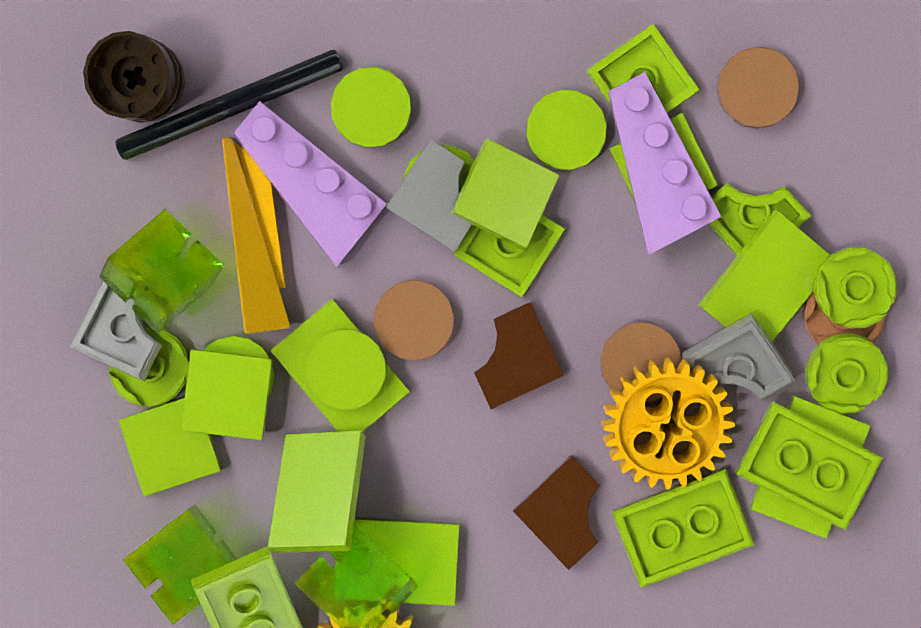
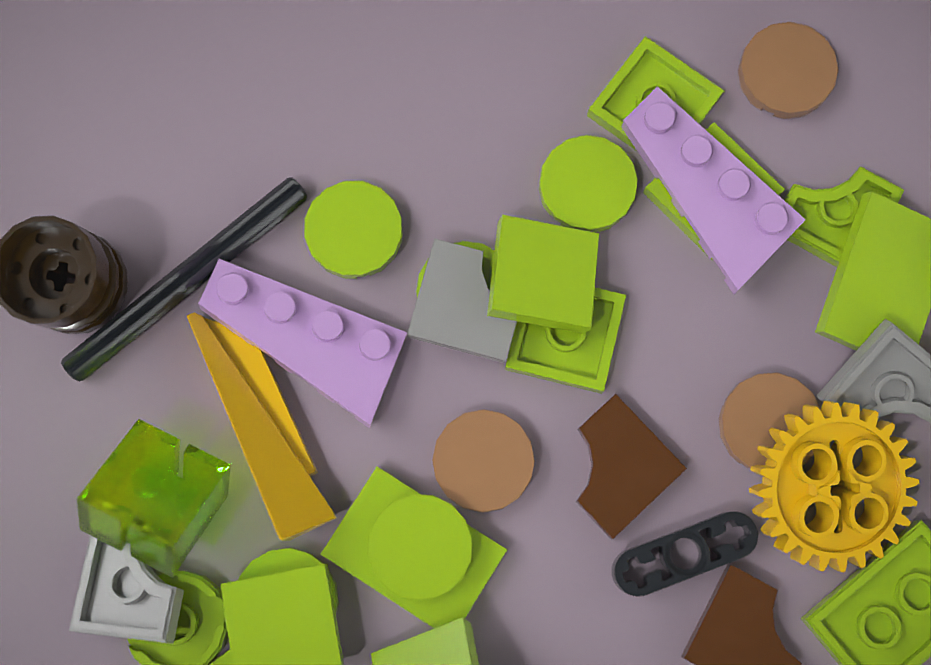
camera: 20 degrees left, 10 degrees down
none -> black beam [611,511,758,597]

